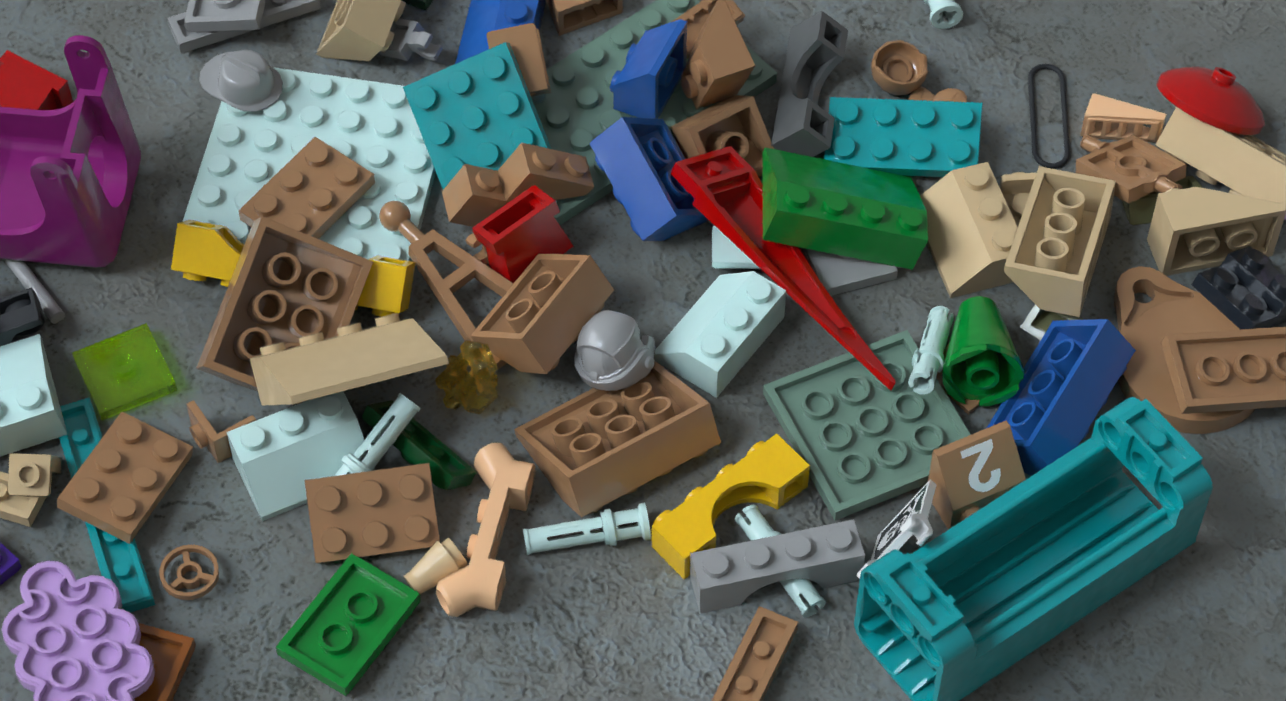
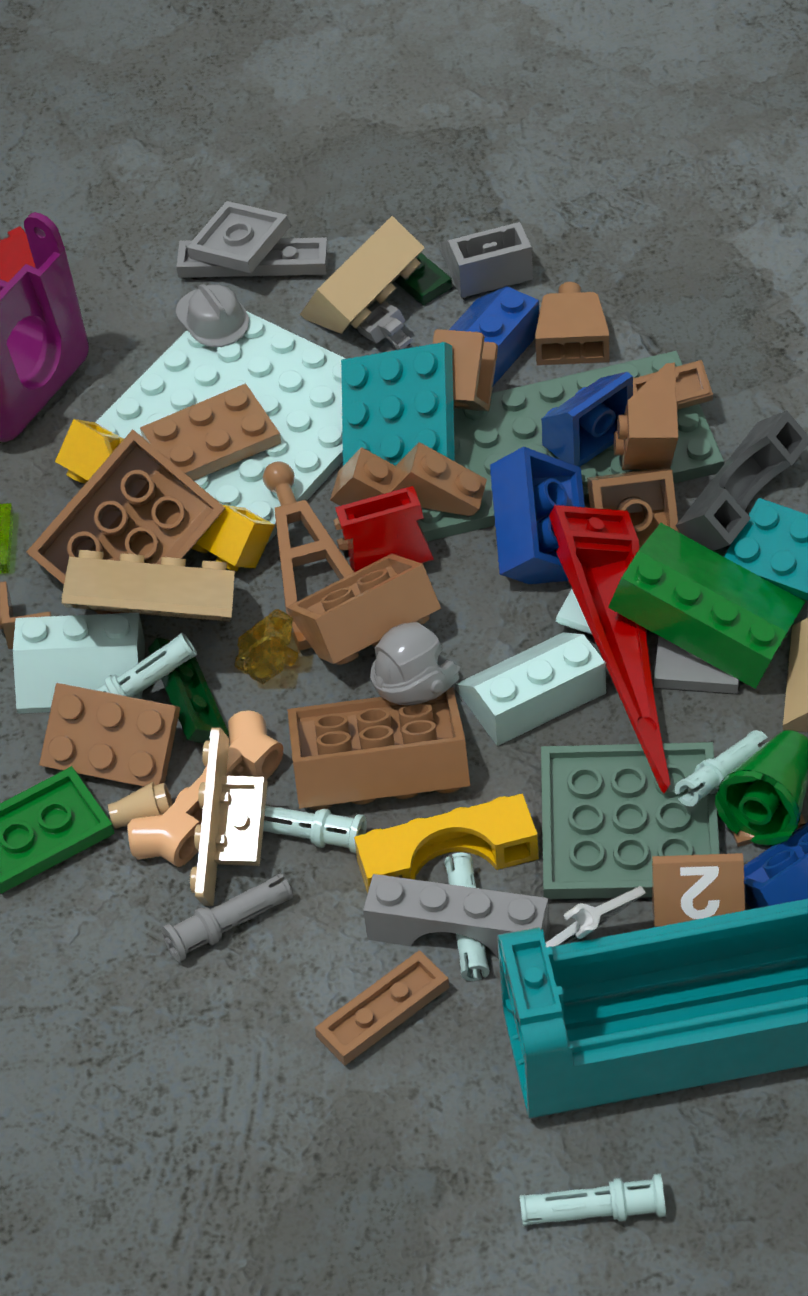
camera: 30 degrees right, 5 degrees down
none -> light grey pin [161,873,293,962]
none -> bracket [190,728,268,906]

